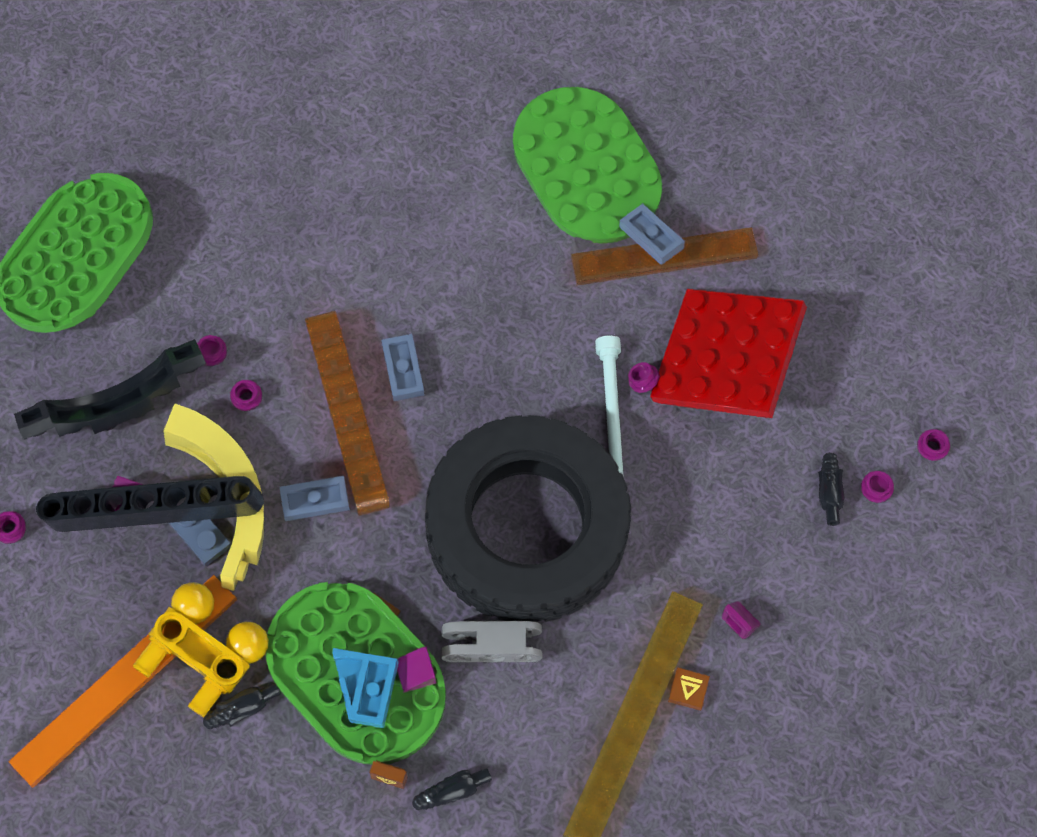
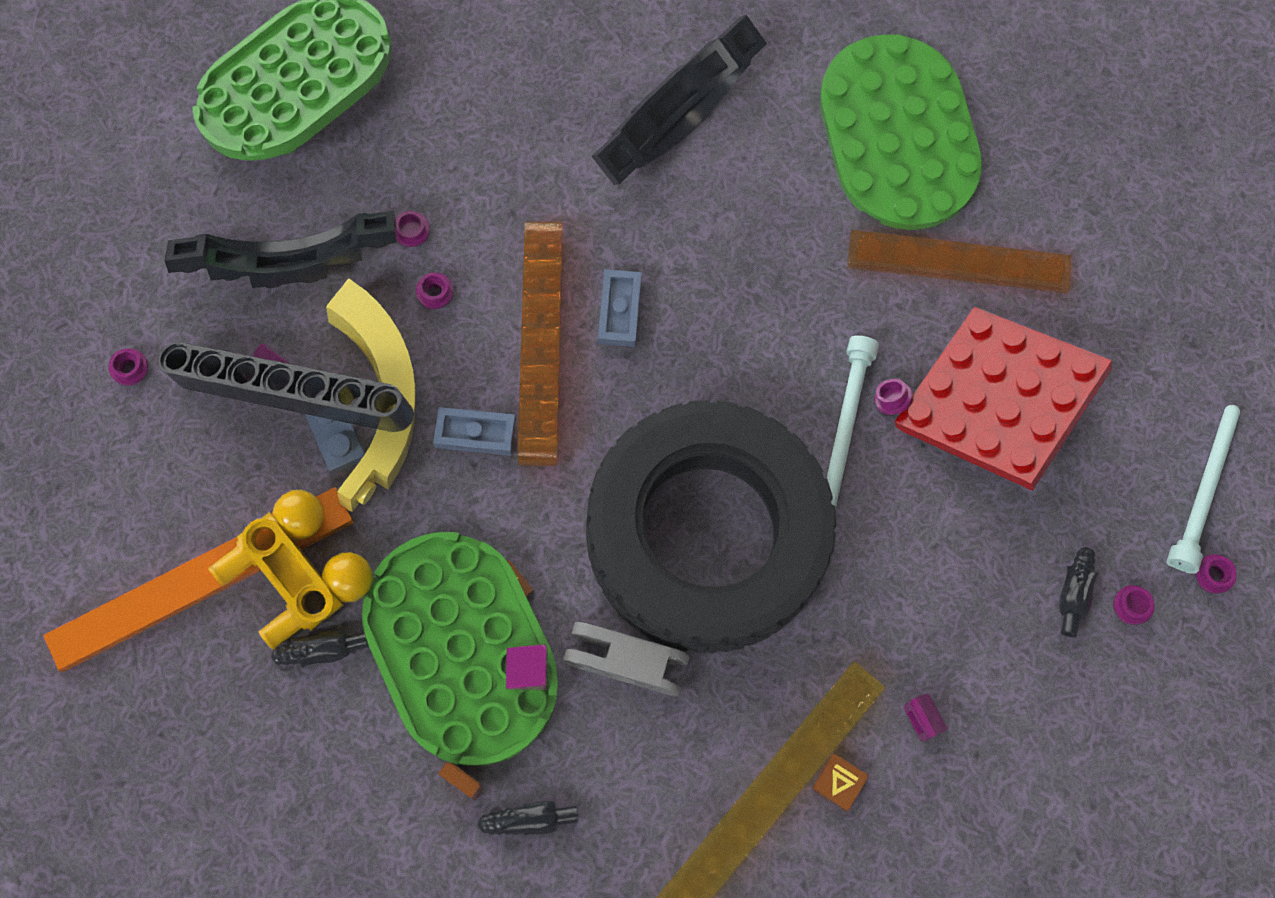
camera: 15 degrees right, 5 degrees up
dark azure wing [332,648,399,728] -> none
sand blue plate [619,203,685,265] -> none
none -> black piece [591,15,767,185]
none -> light aqua piece [1166,405,1240,573]

